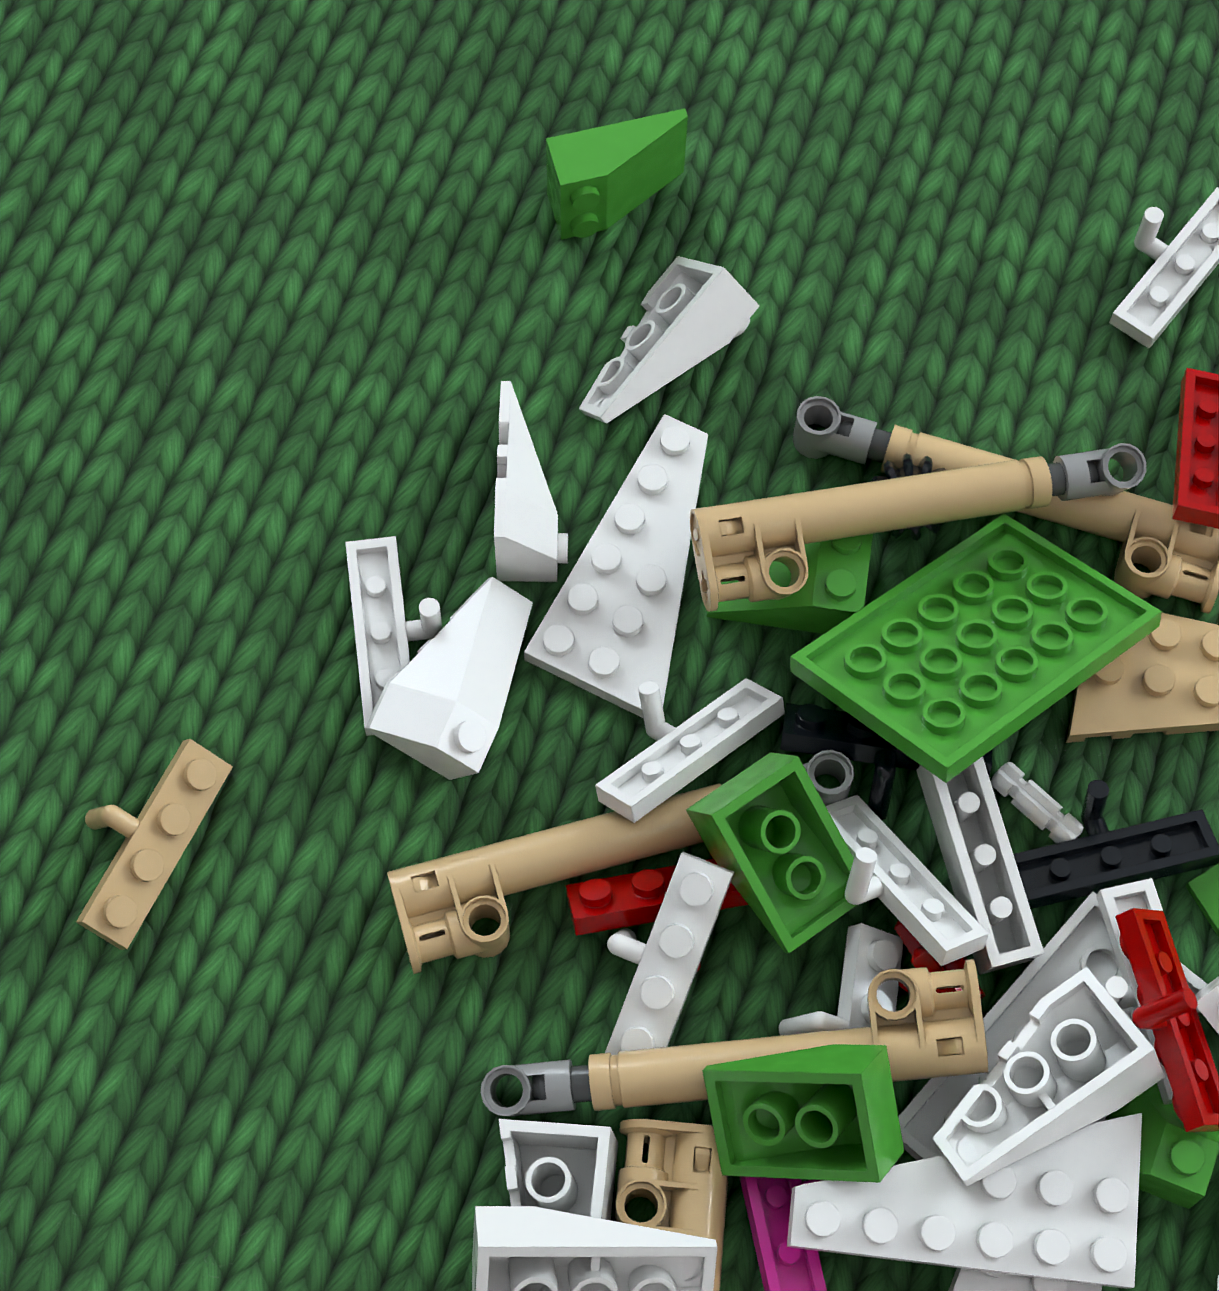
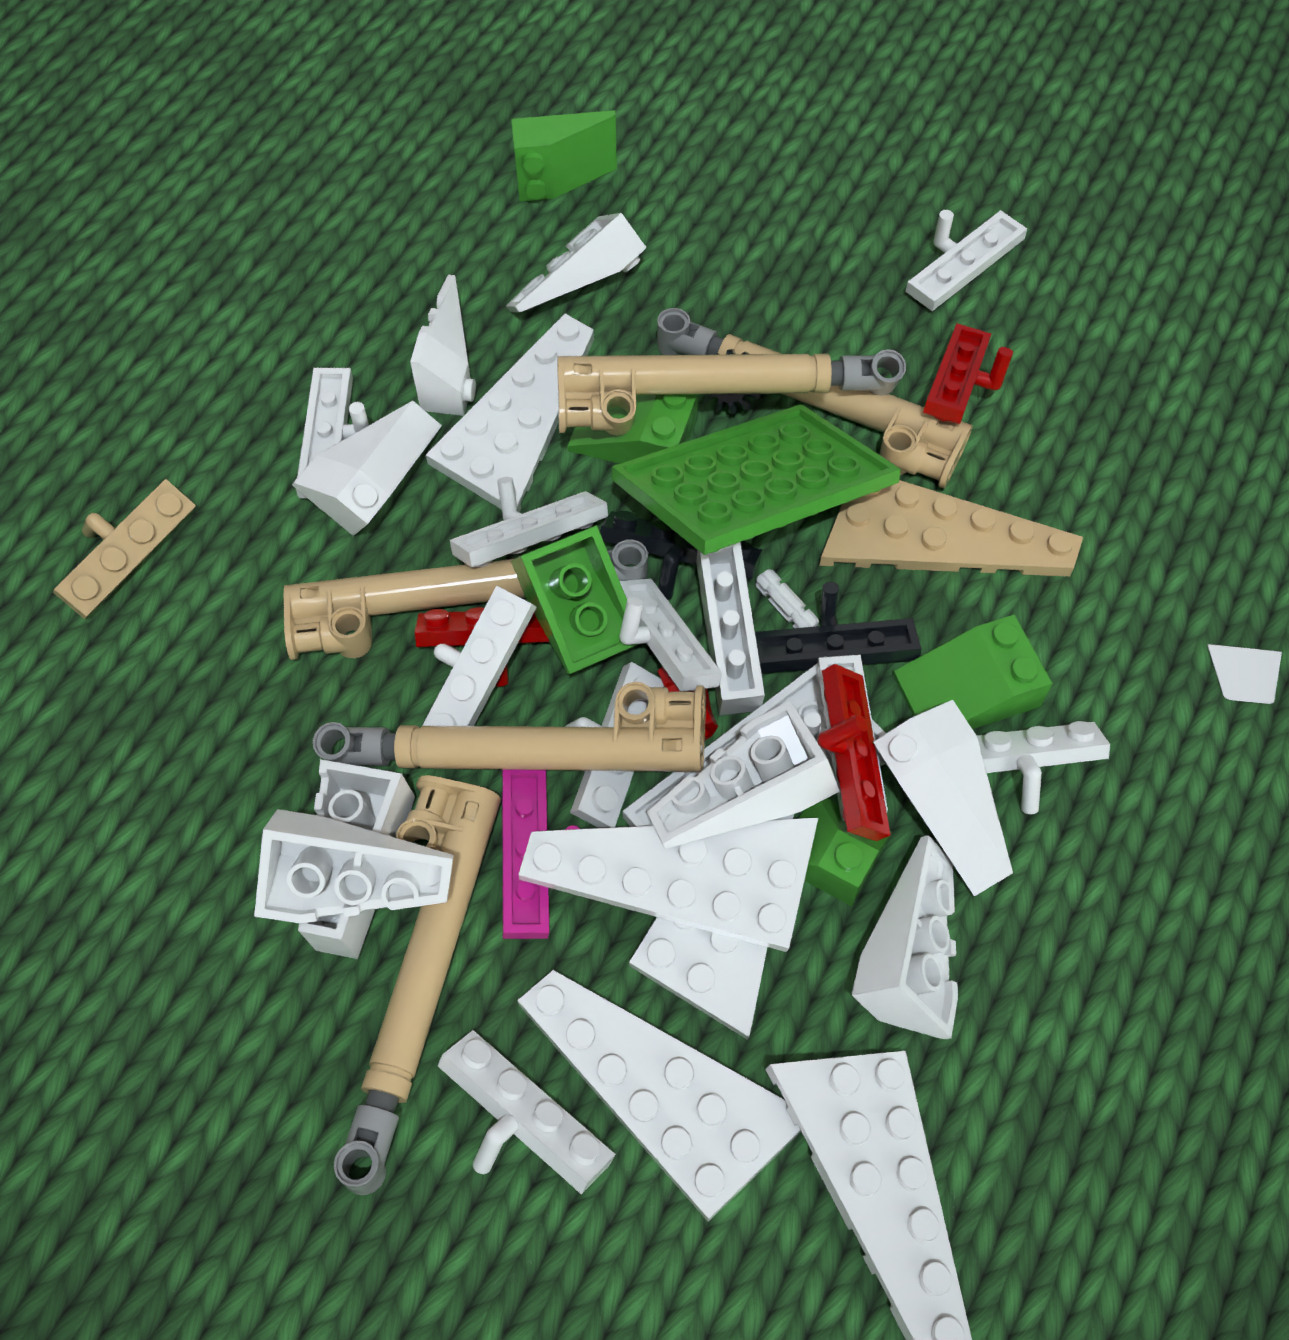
camera: 10 degrees right, 5 degrees down
bright green slope [702,1044,904,1183] -> none

